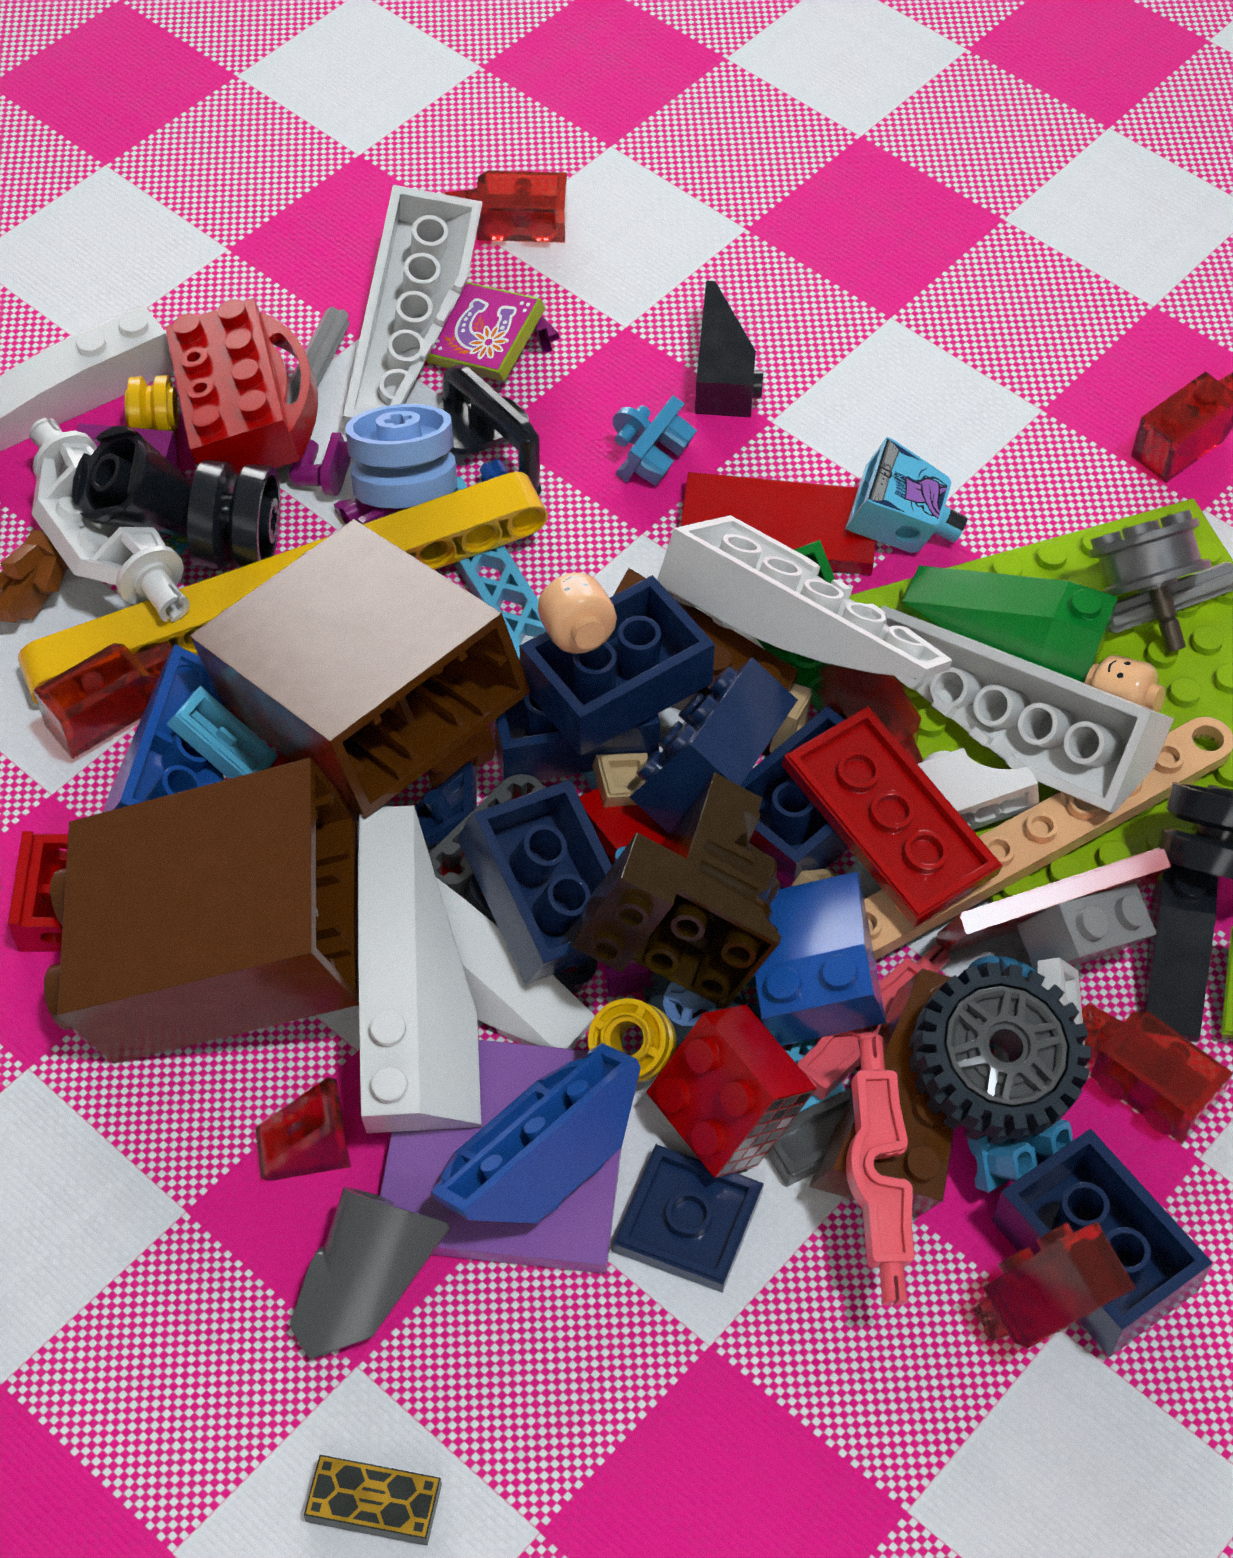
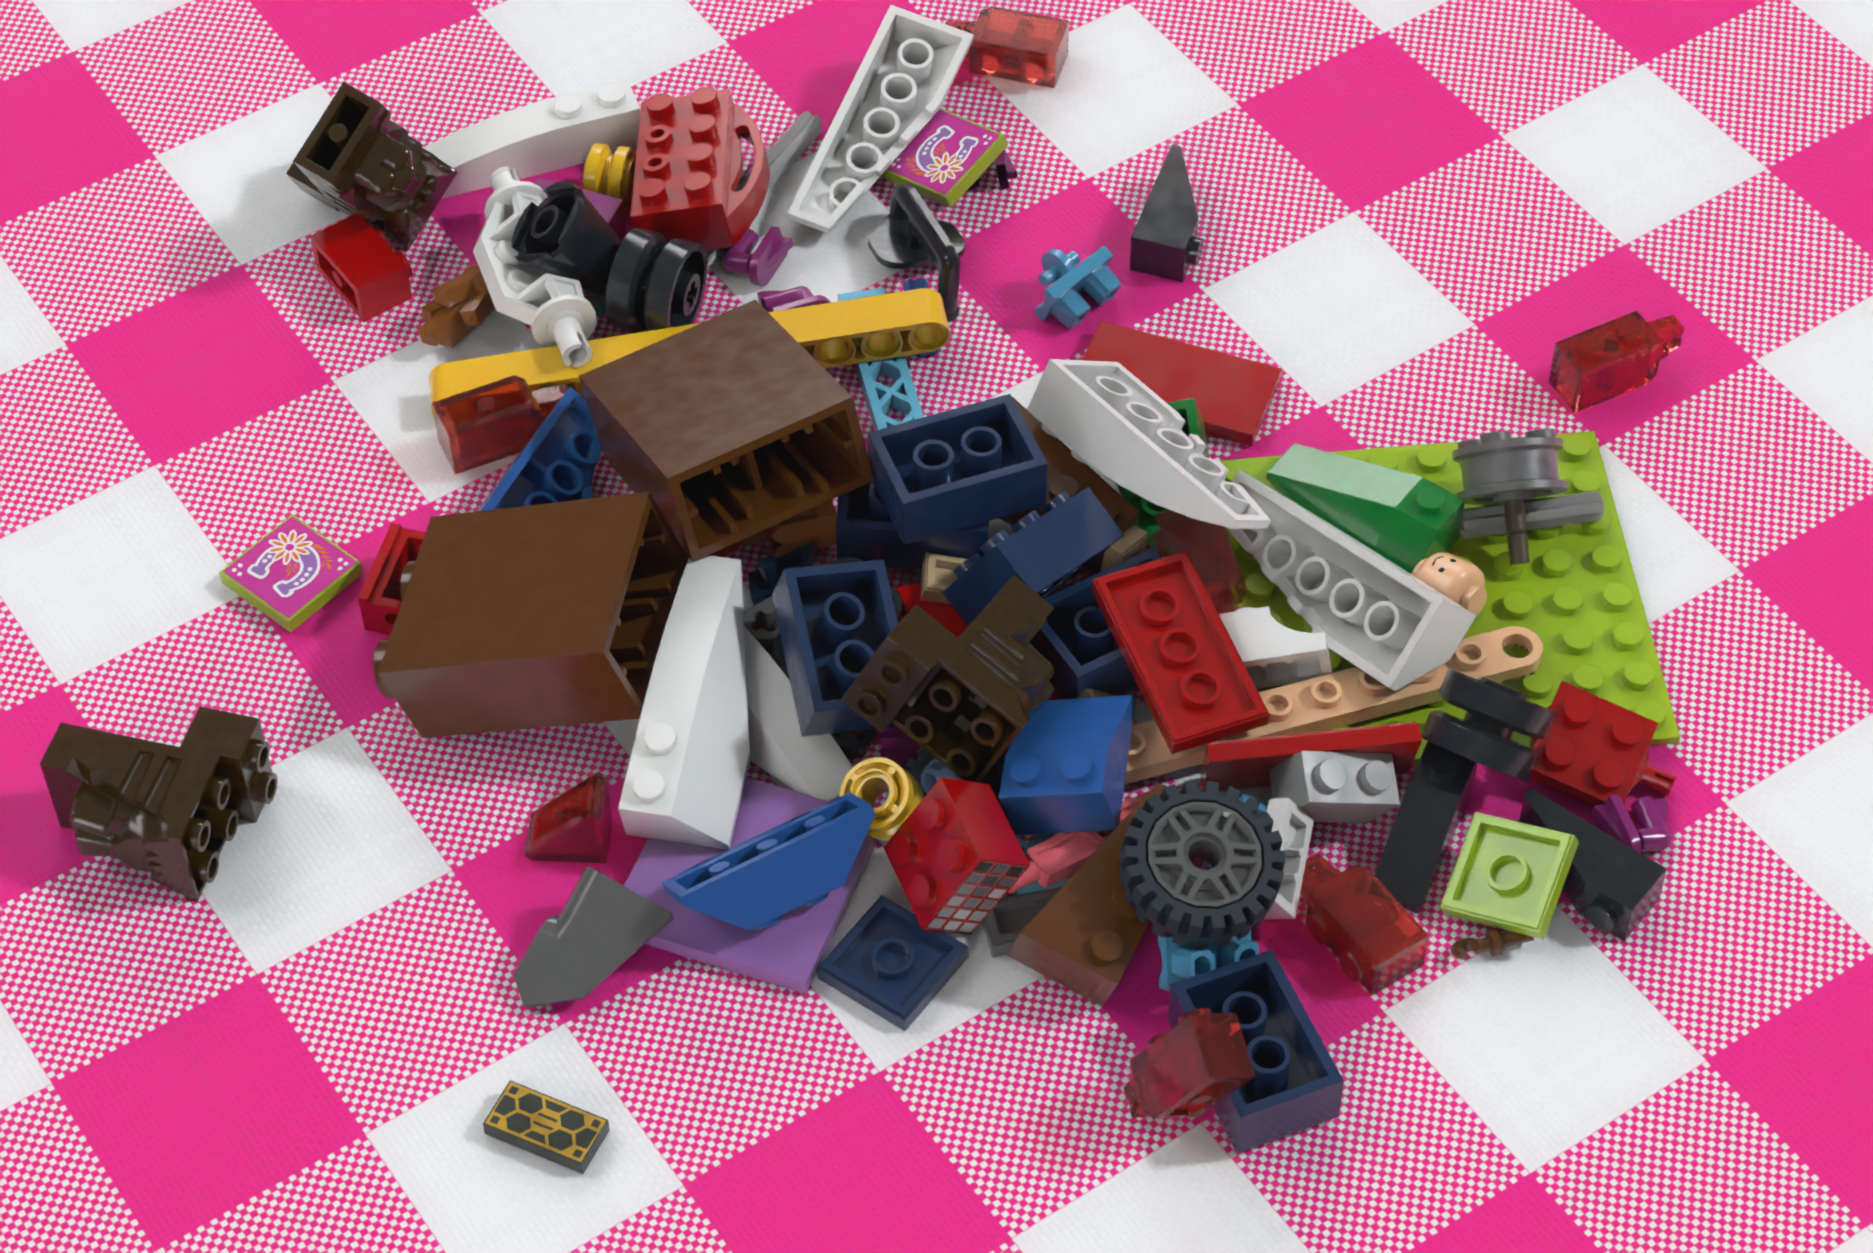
camera: 15 degrees right, 5 degrees down
medium azure tile [167,686,279,779] -> none
light blue wheel [345,404,458,509] -> none
light nougat head [537,572,617,654] -> none
medium azure torso [845,437,968,553] -> none
coral piece [846,1035,915,1306] -> none

